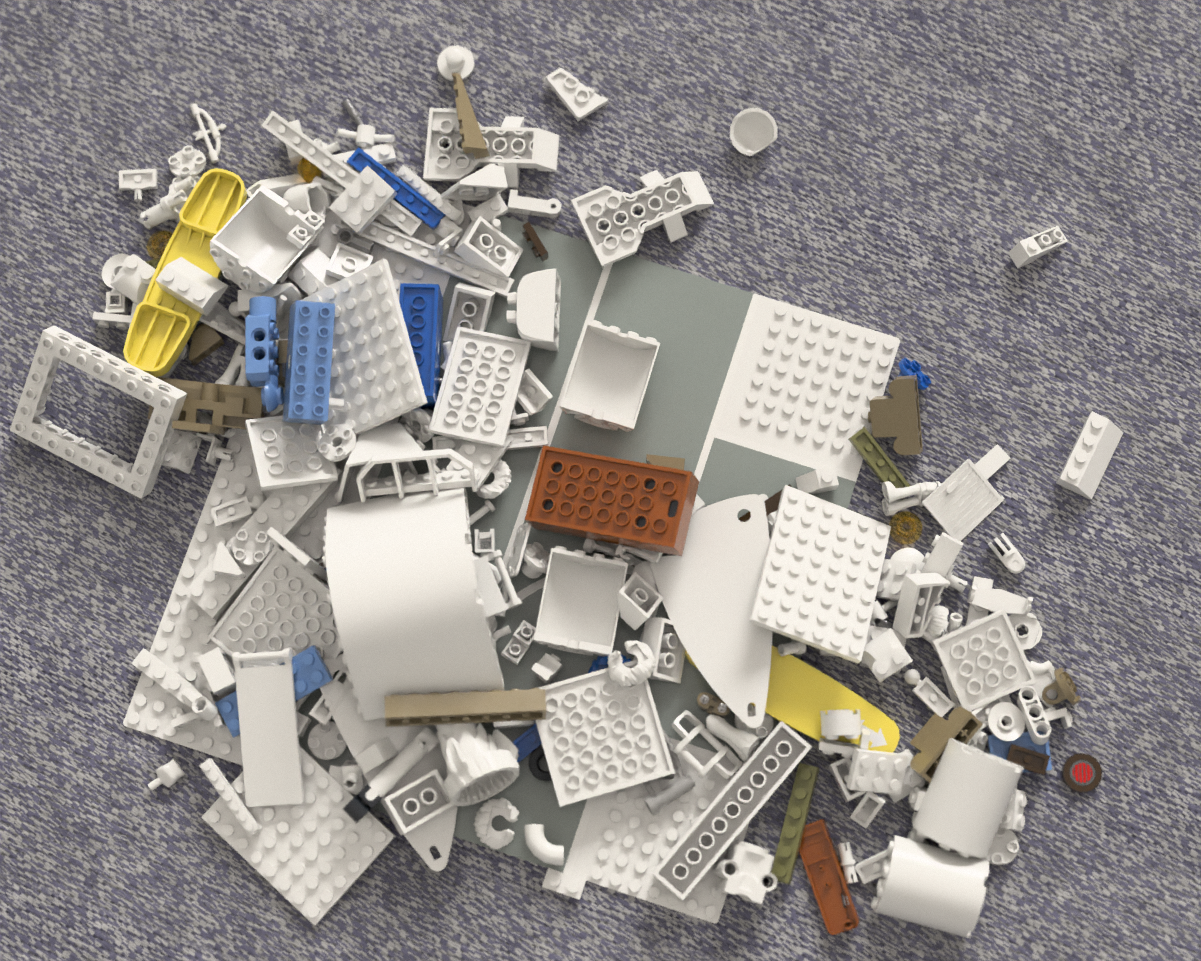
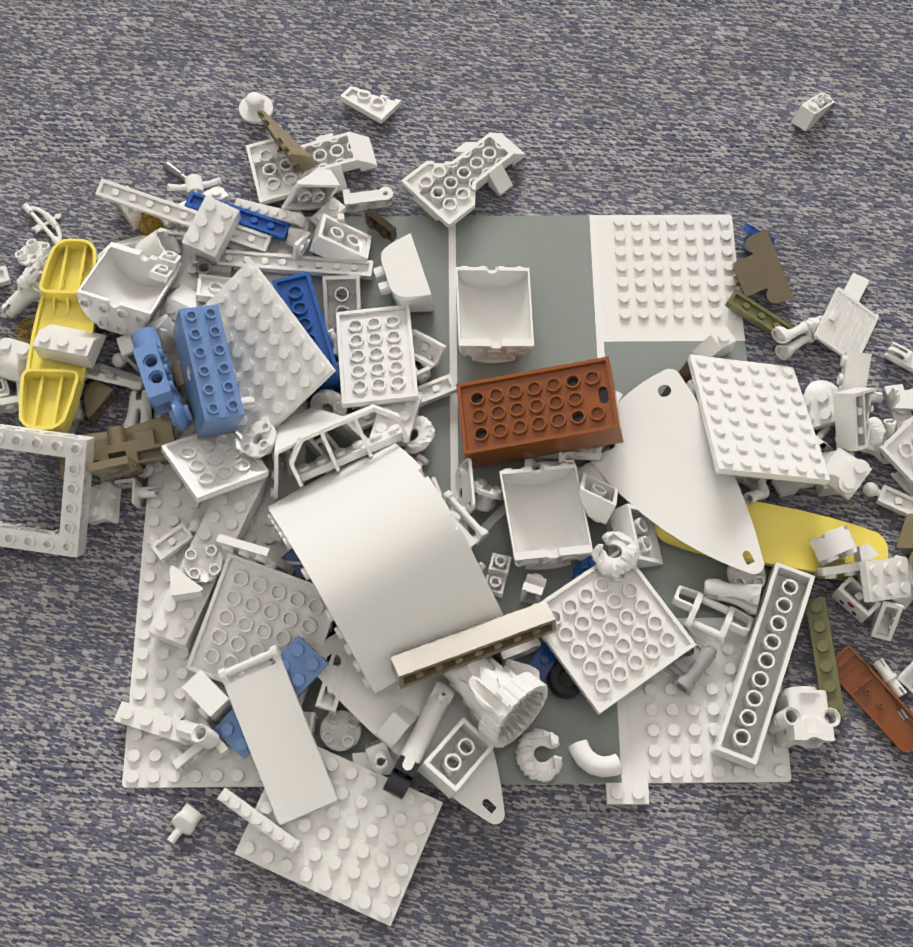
camera: 25 degrees left, 10 degrees down
dark tan piece [697,692,730,718] -> none
white cylinder [730,108,778,156] -> none
clear yellow piece [889,511,922,544] -> none

